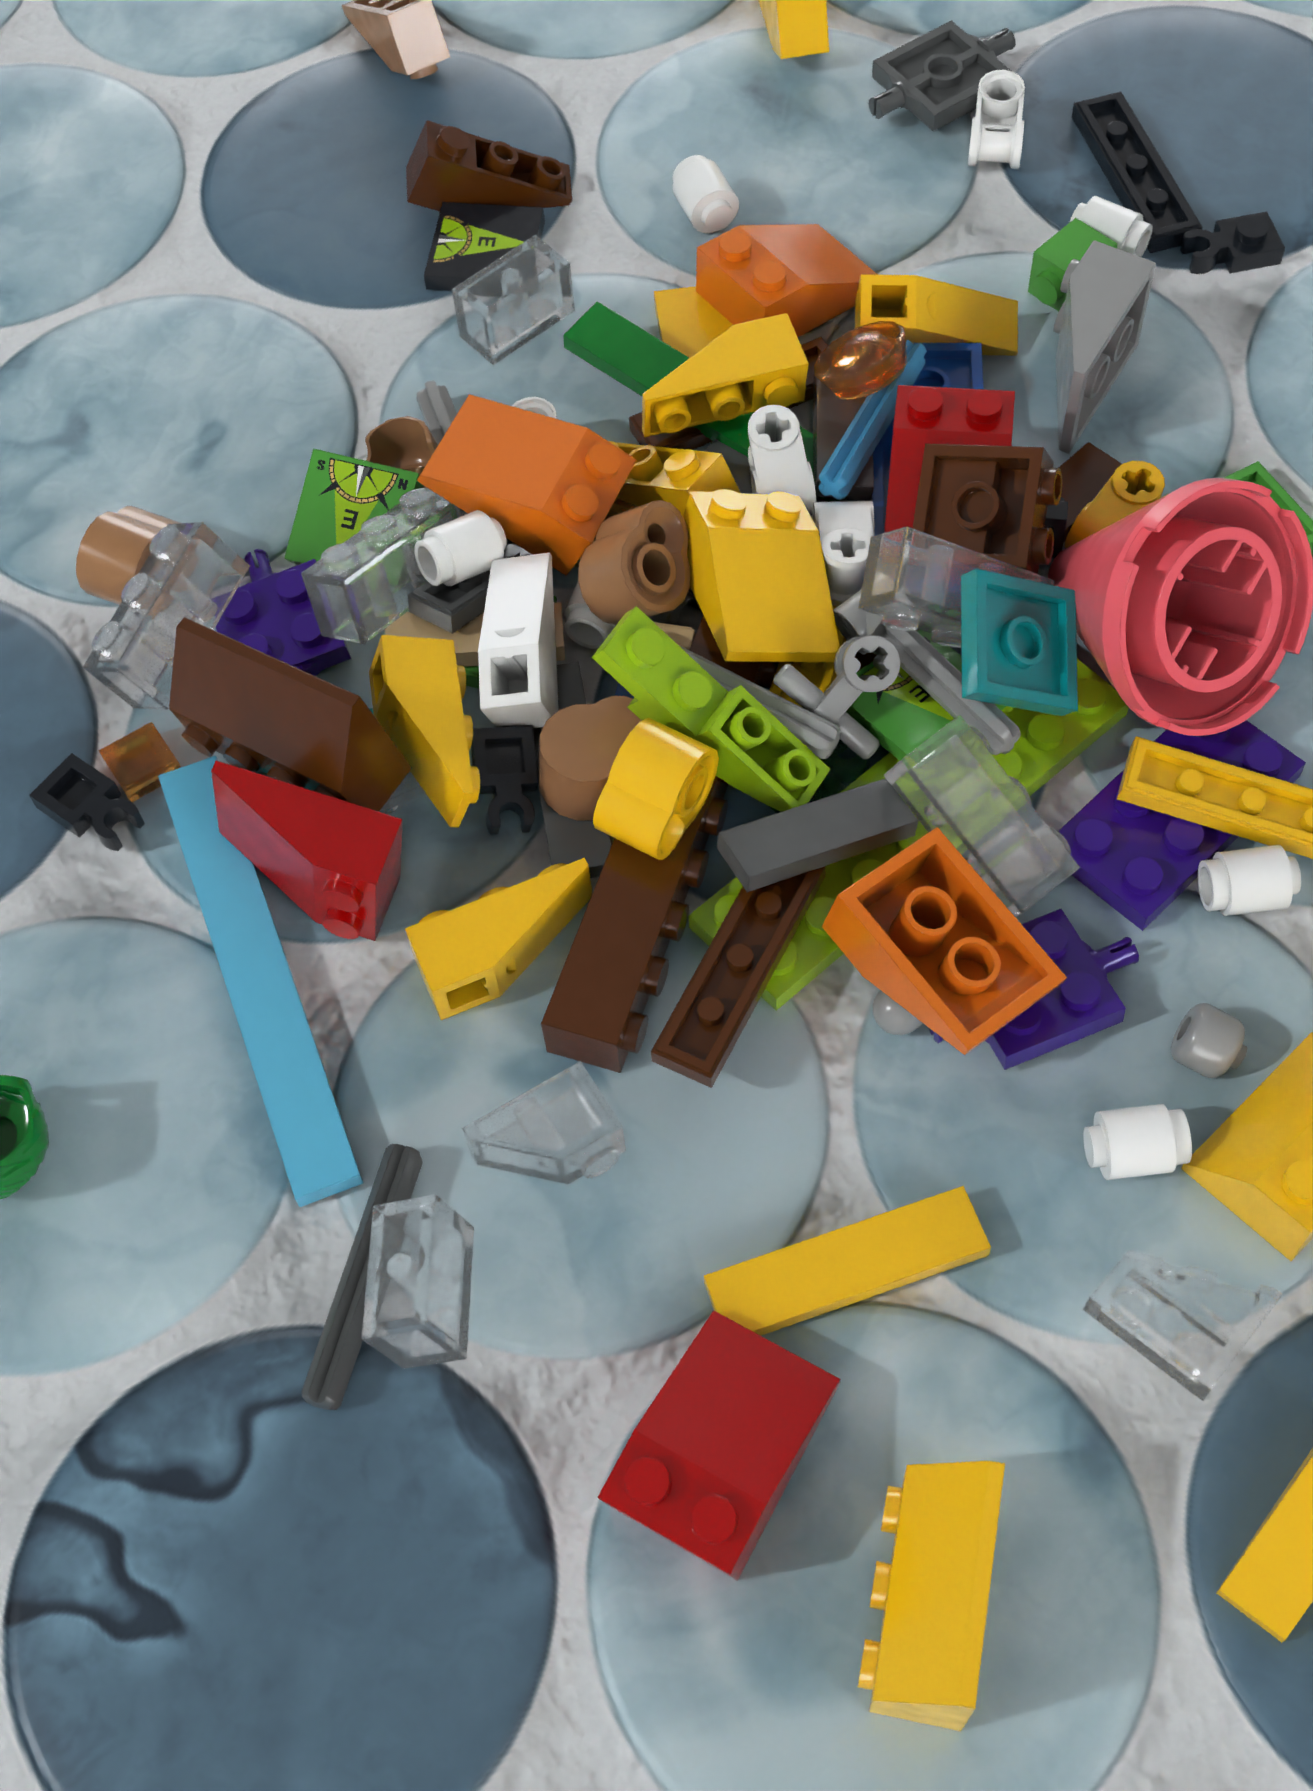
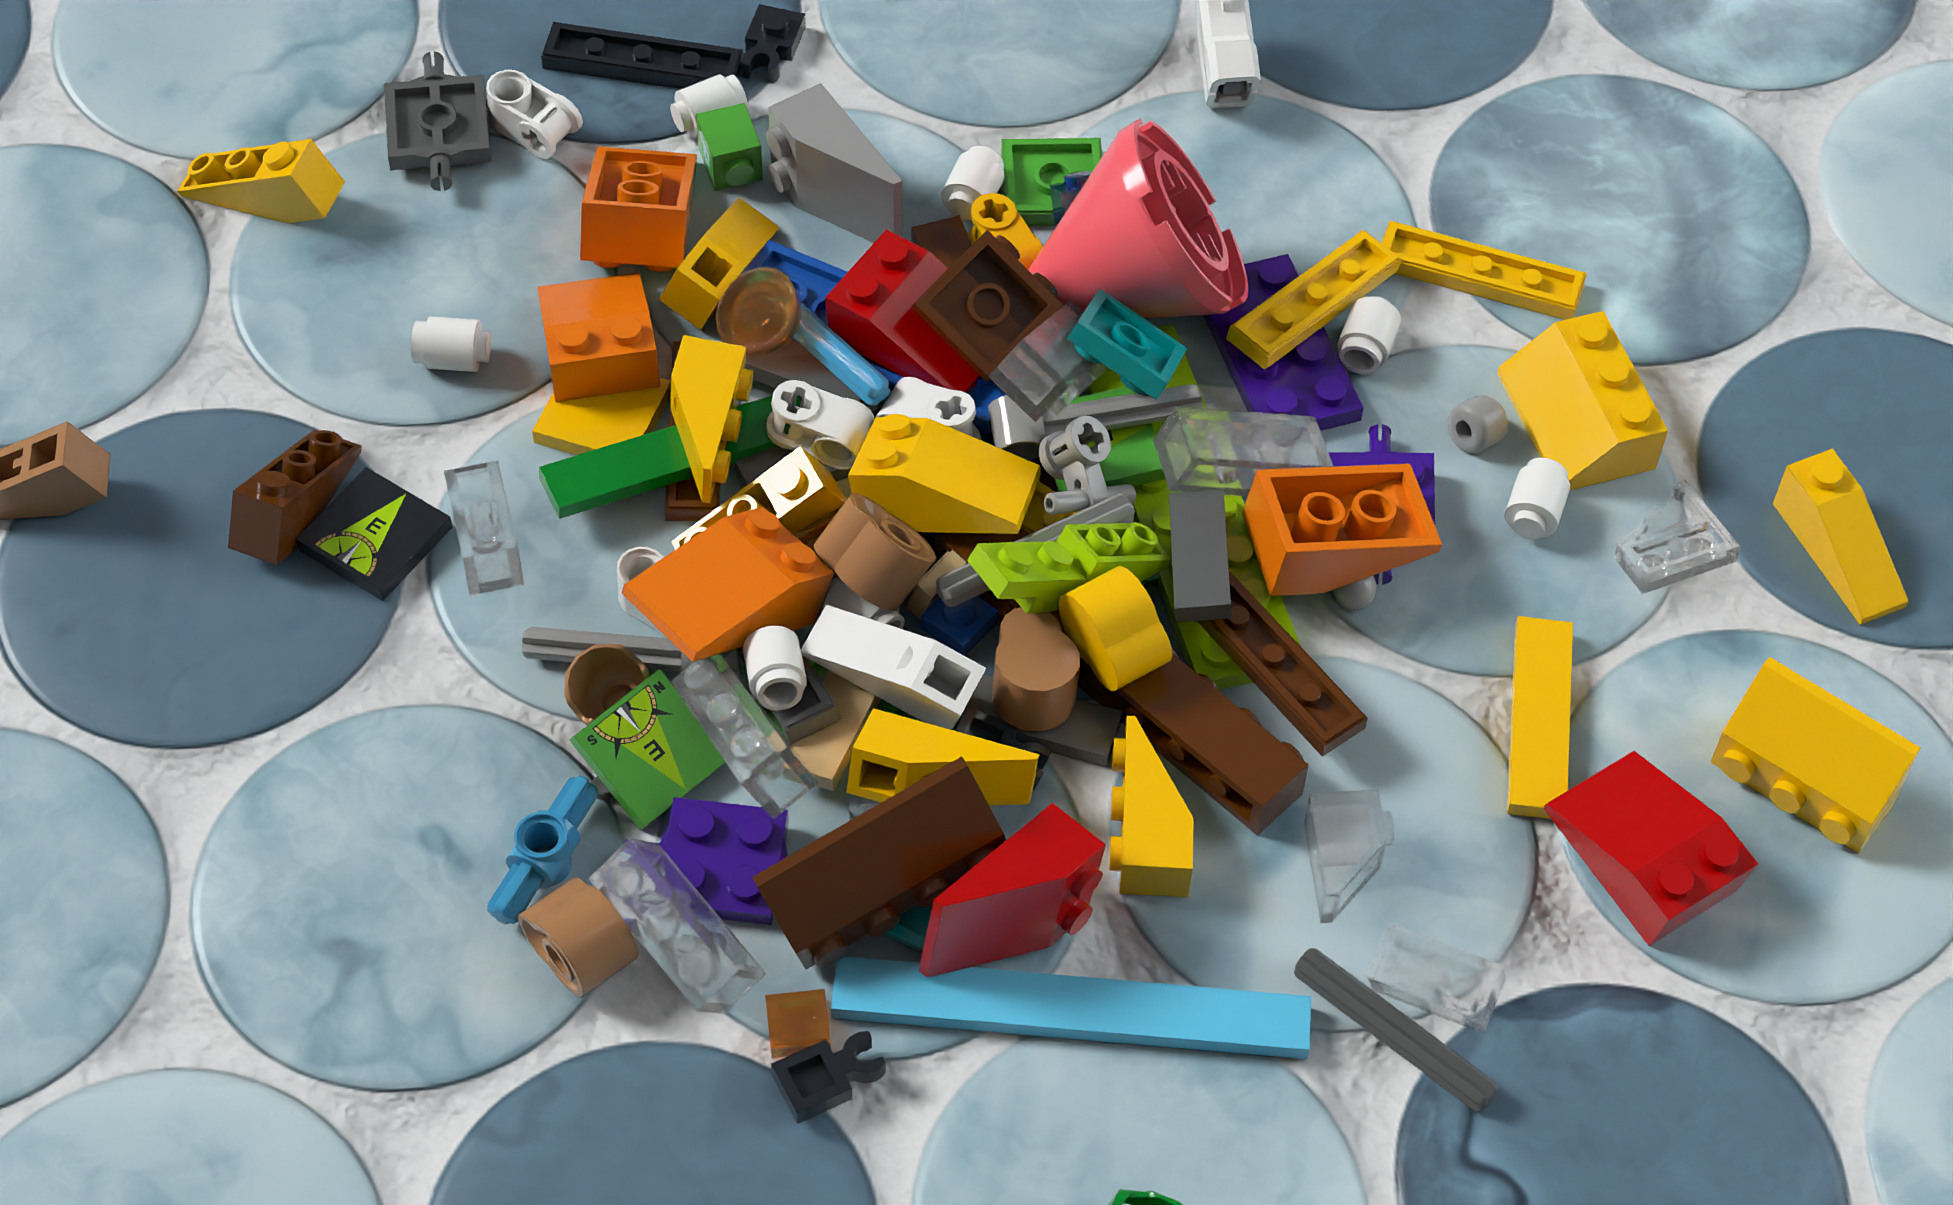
camera: 70 degrees left, 5 degrees down
none -> dark azure axle [487,776,598,925]
none -> orange slope [580,146,697,272]
none -> white brick [941,146,1005,221]

